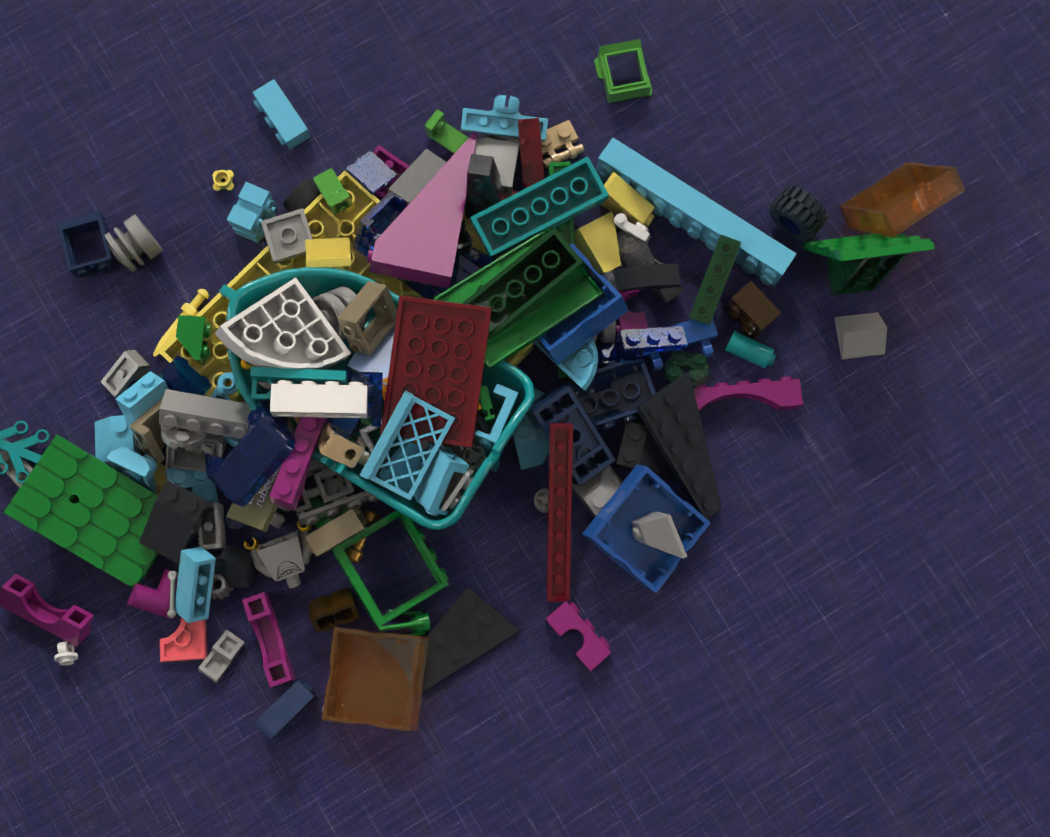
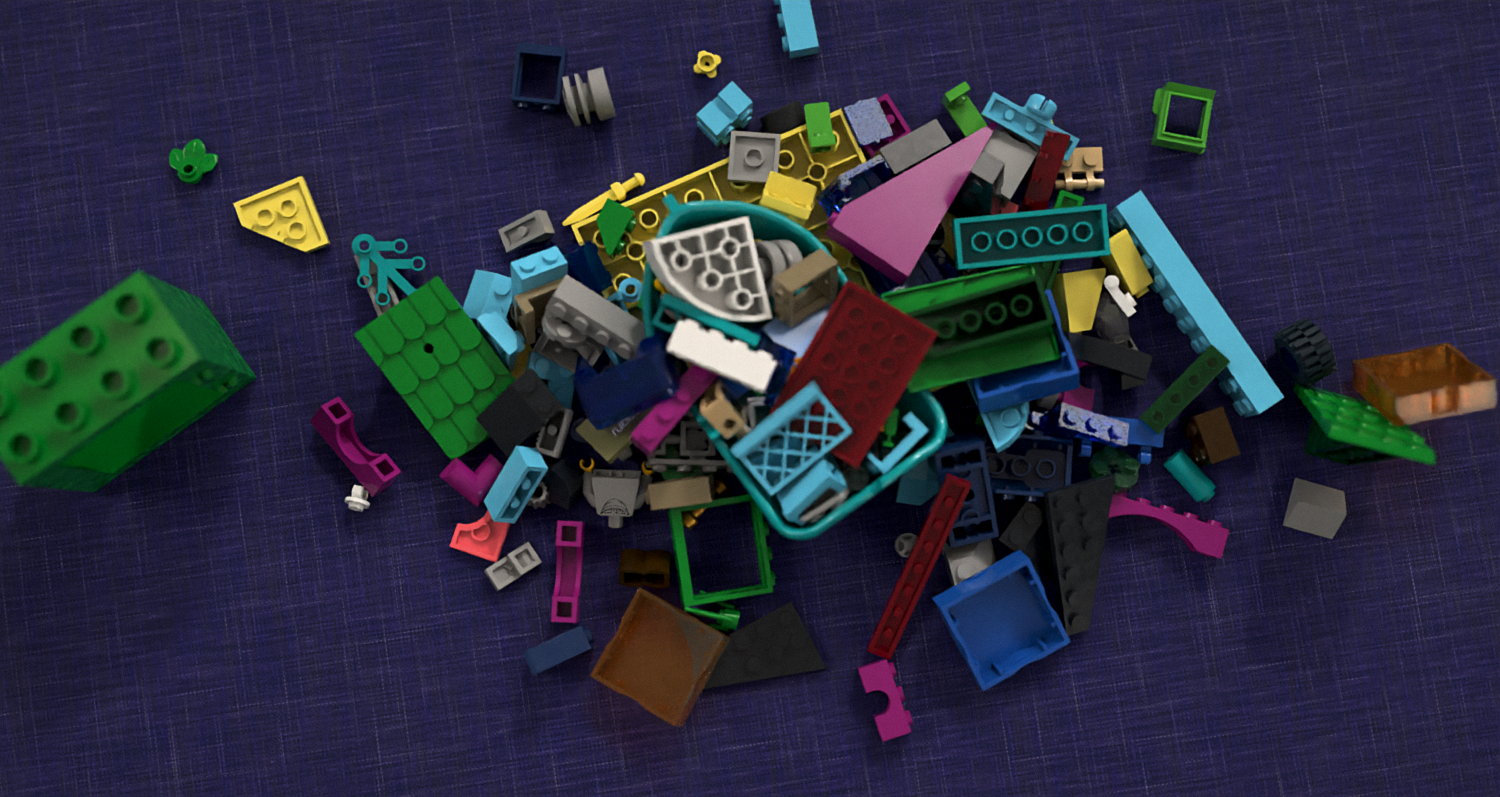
camera: 25 degrees right, 5 degrees up
light grey hinge [167,571,178,618] -> none
light grey slope [631,511,687,559] -> none

